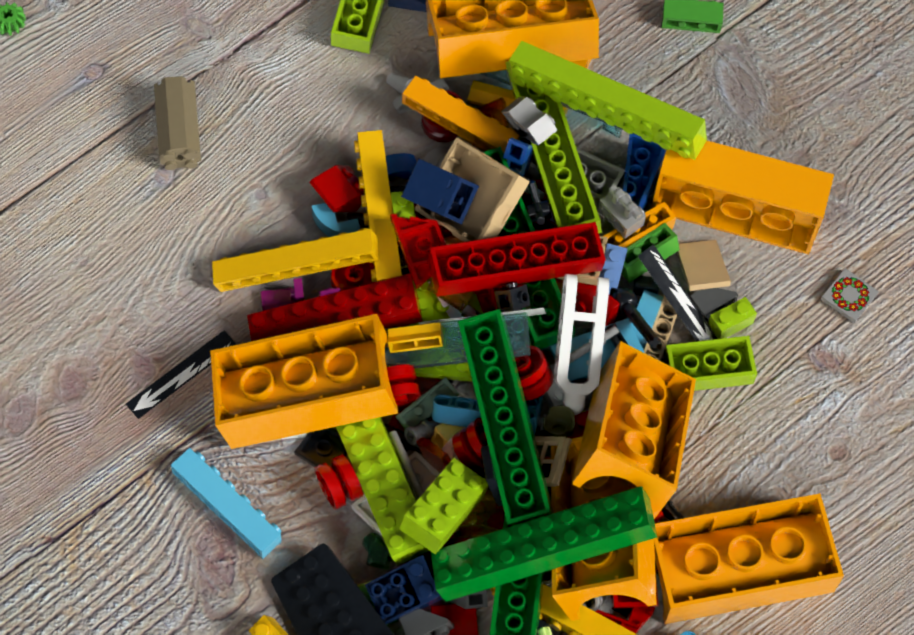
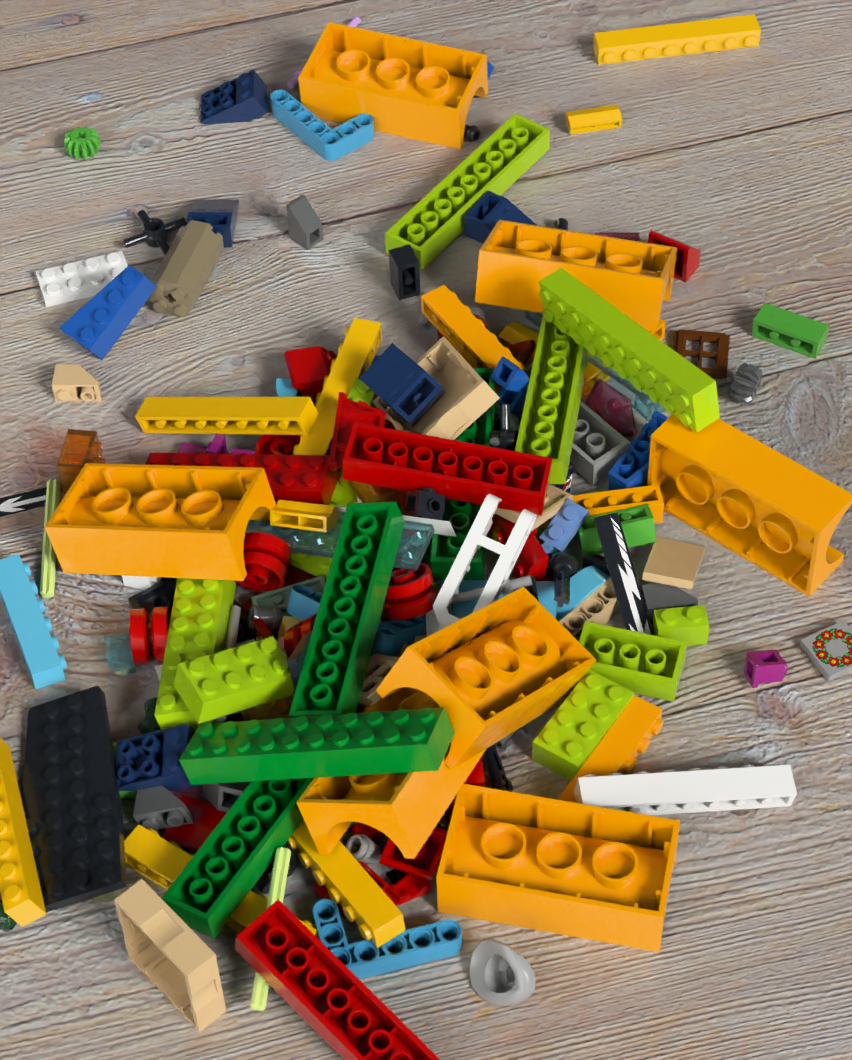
camera: 30 degrees right, 15 degrees down
light grey brick [501,97,557,145] -> none
light grey brick [598,185,646,239] -> none
none -> white plate [35,251,128,308]
none -> yellowish green axle [40,479,61,599]
none -> tan slope [52,364,102,401]
none -> clear orange brick [57,429,105,496]
none -> blue wedge [59,265,157,360]
none -> clear light blue brick [104,633,136,676]
none -> black bar [123,210,187,255]
none -> dark blue slope [186,199,239,247]
none -> dark grey slope [286,194,323,250]
none -> black brick [389,244,421,300]
none -> lime brick [532,669,634,781]
none -> light orange brick [557,695,664,803]
none -> white brick [574,763,797,815]
none -> clear pink slope [584,378,637,437]
none -> reddish brown piece [673,329,730,380]
none -> dark grey gear [729,363,763,405]
none -> magenta brick [744,649,787,688]

